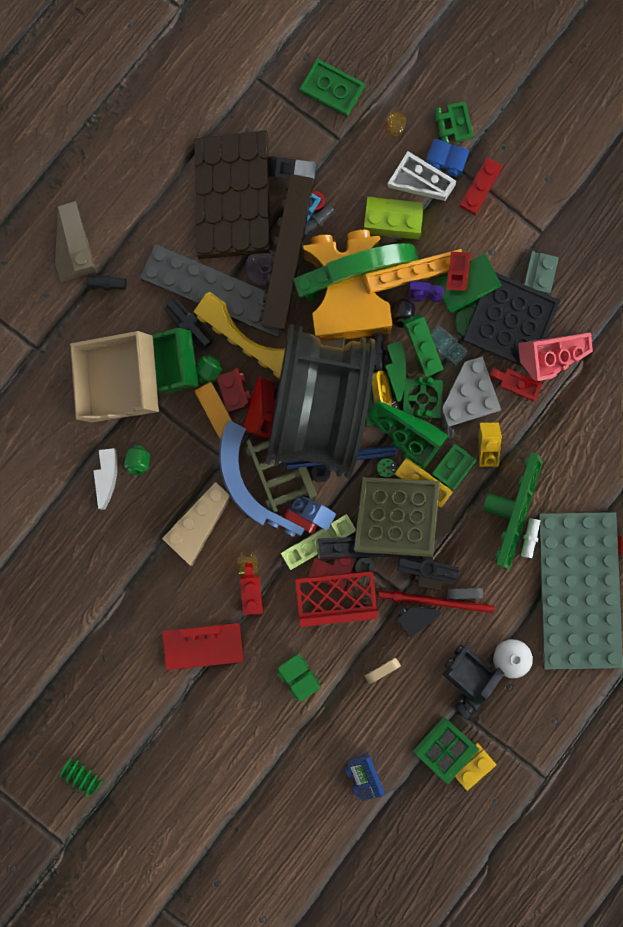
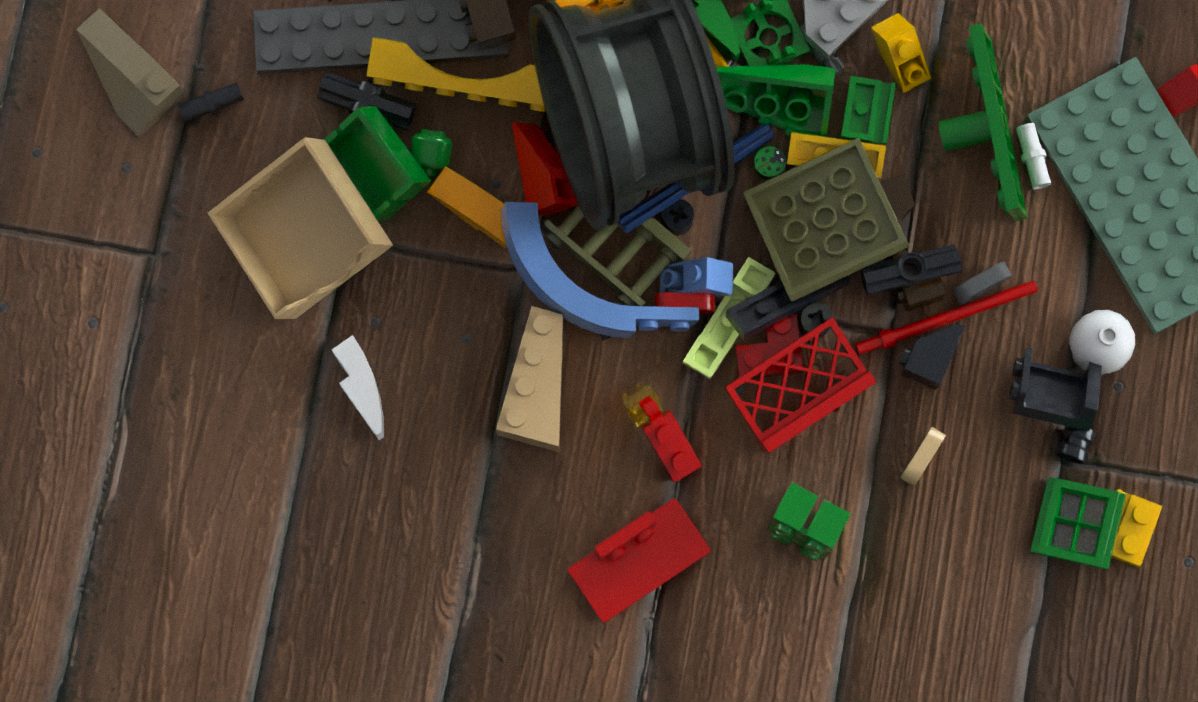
camera: 30 degrees left, 5 degrees down
green head [124,445,150,475] -> none
red bracket [217,368,251,413] -> none
blue slope [345,752,385,801] -> none

